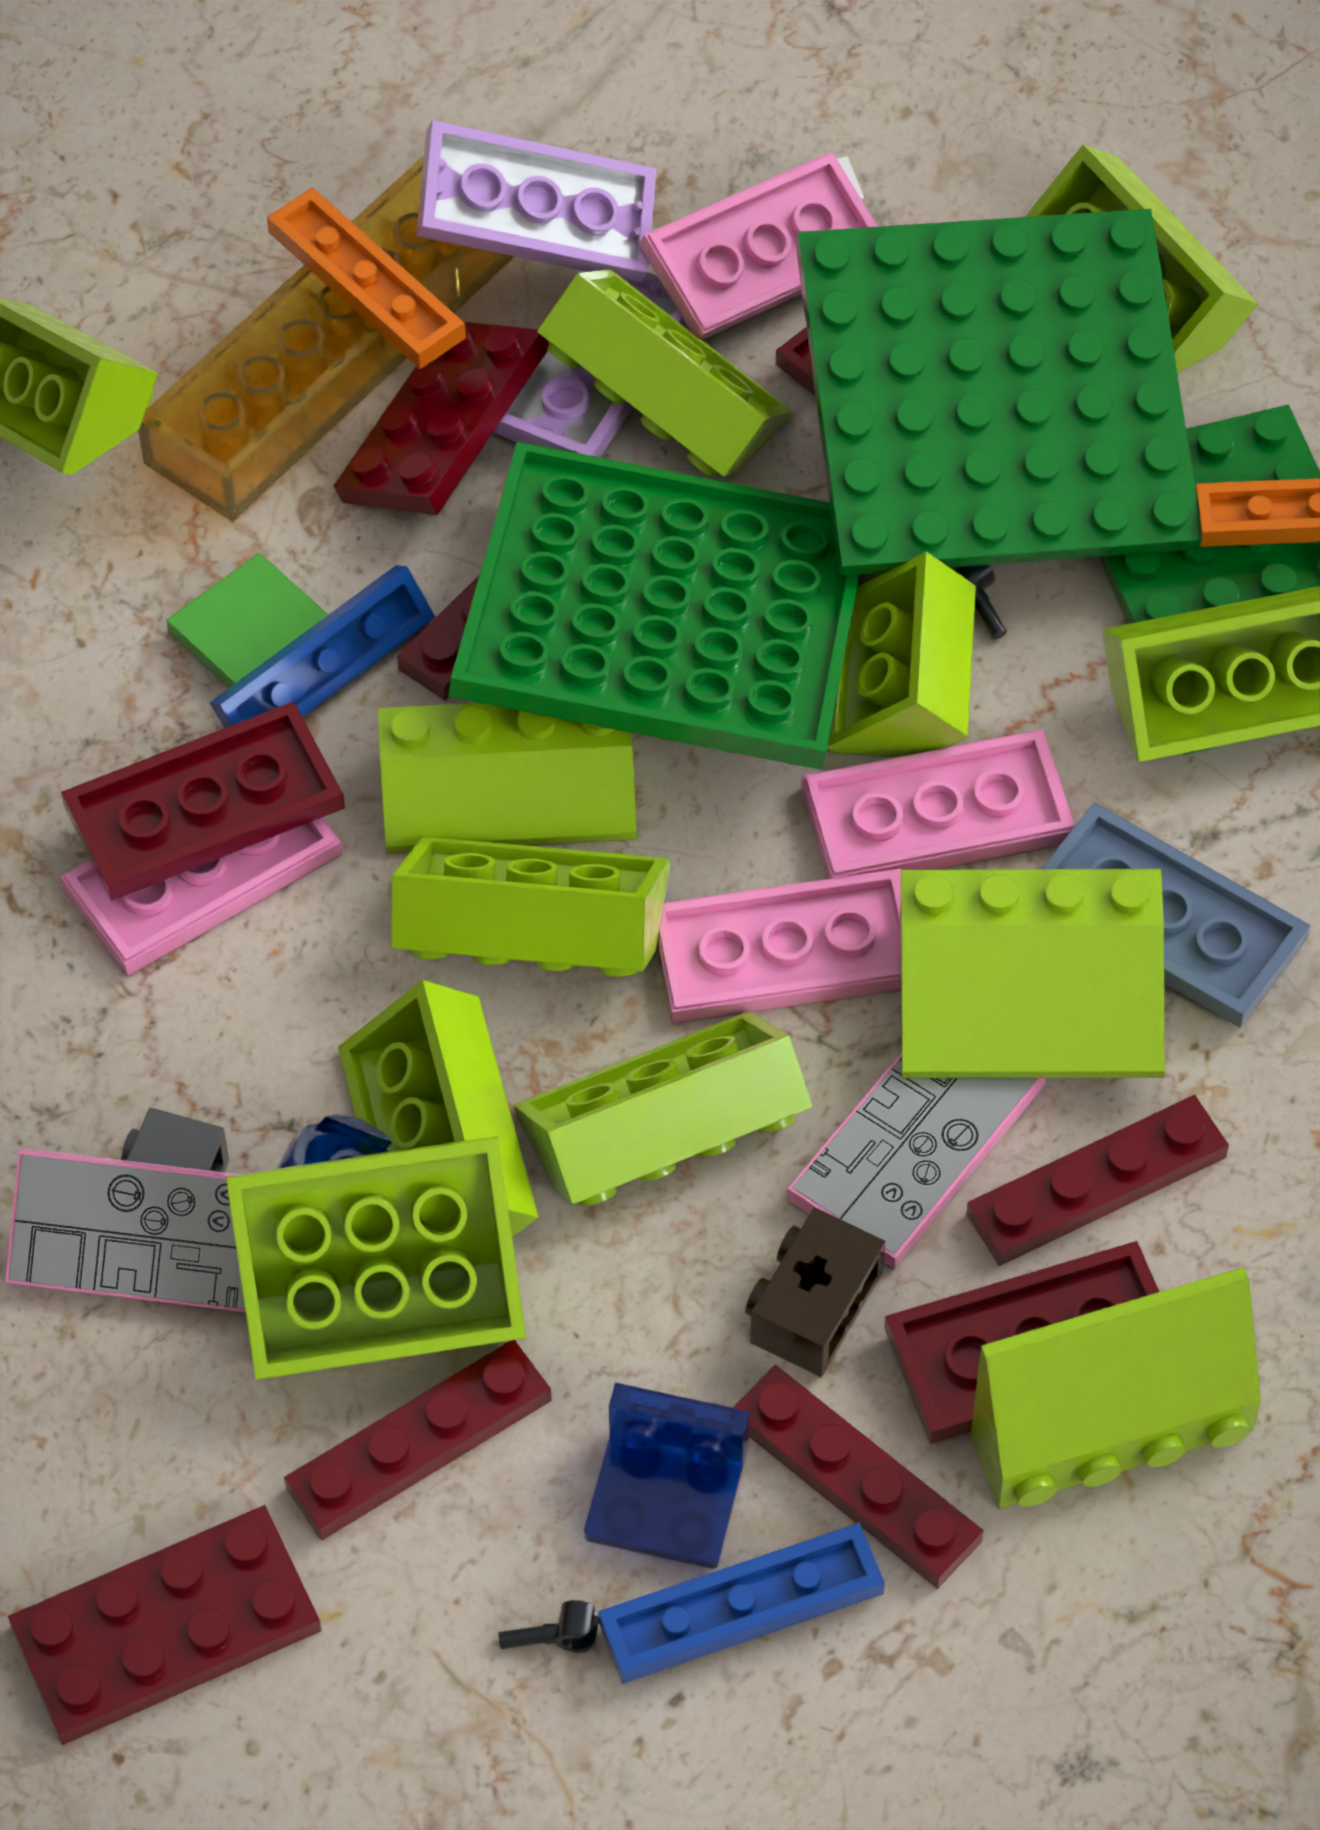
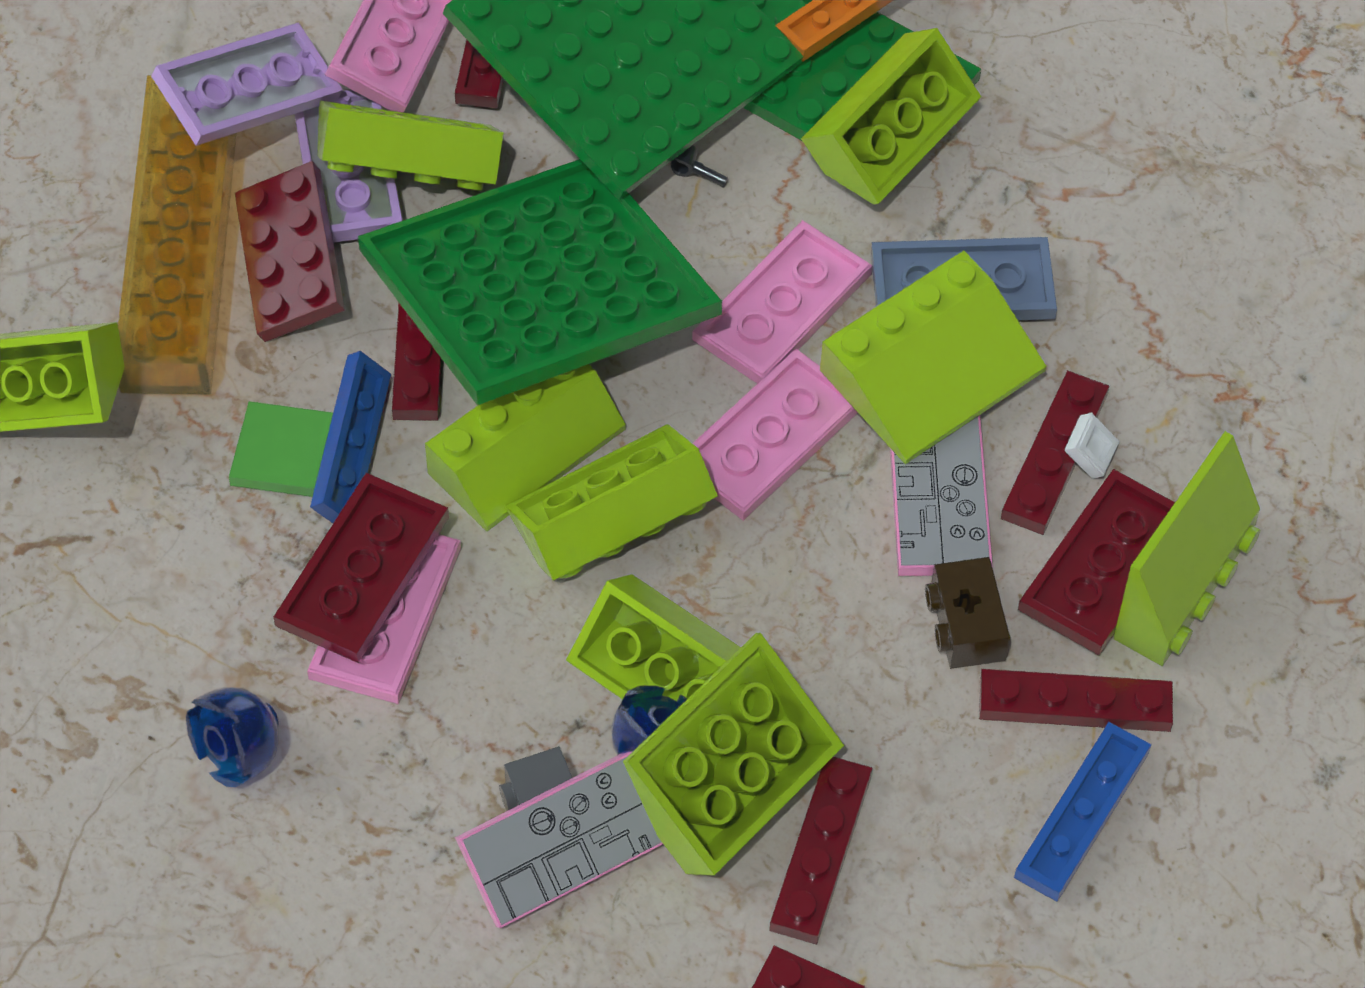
camera: 40 degrees left, 0 degrees up
orange plate [267,187,466,369] -> none
black hand [498,1600,599,1653] -> none
lime slope [513,1011,812,1206] -> none
clear blue bracket [584,1382,750,1569] -> none
lime slope [827,552,976,757] -> none
none -> white tile [1064,413,1120,479]

